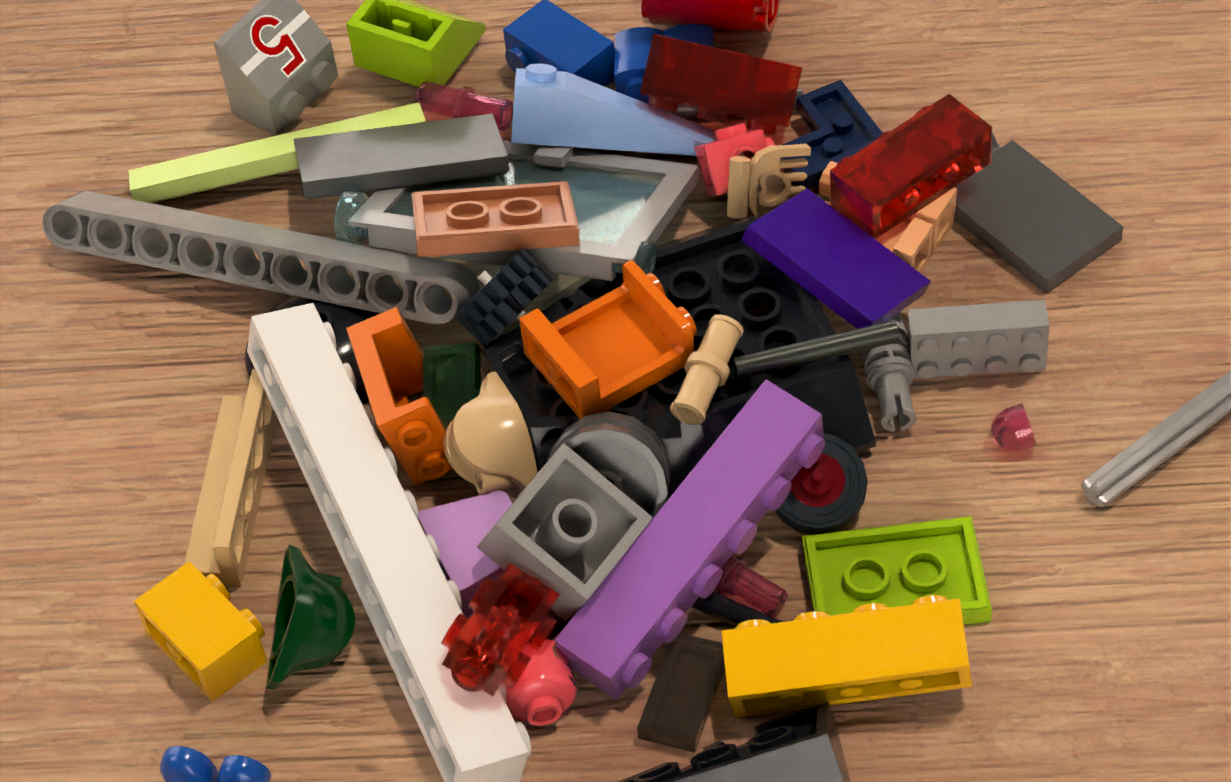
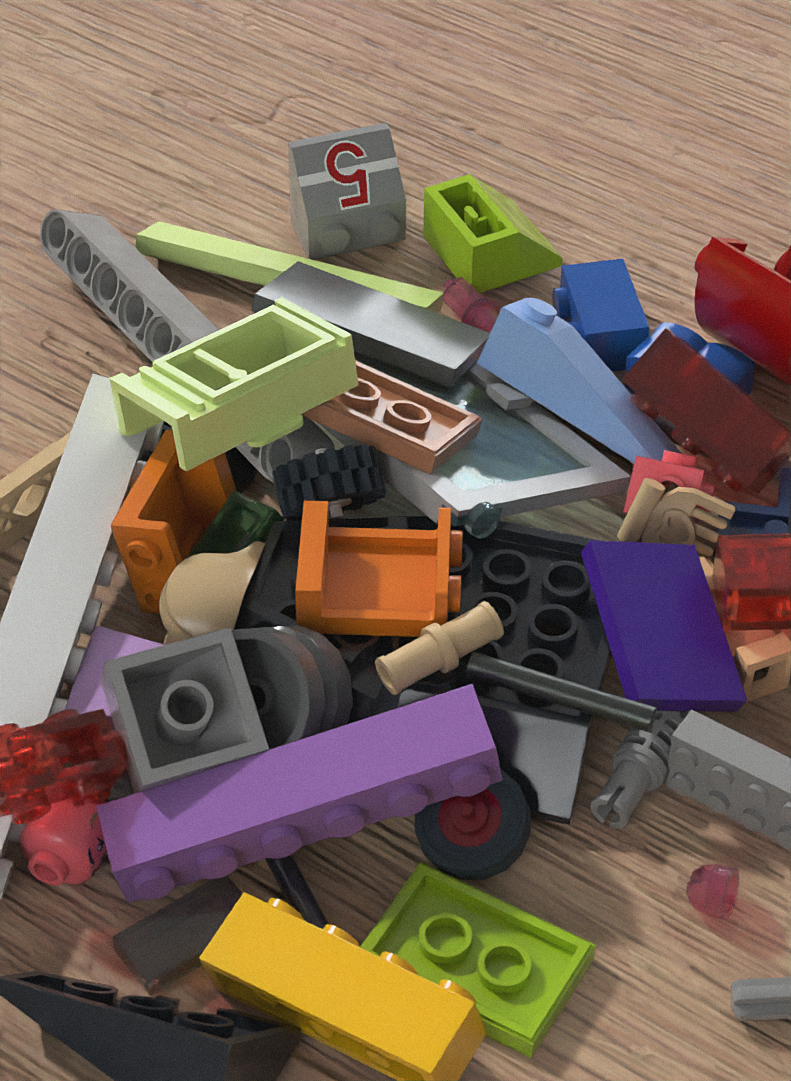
camera: 30 degrees right, 5 degrees down
clear pink axle [716,556,788,617] -> none
none -> yellowish green piece [110,298,359,471]

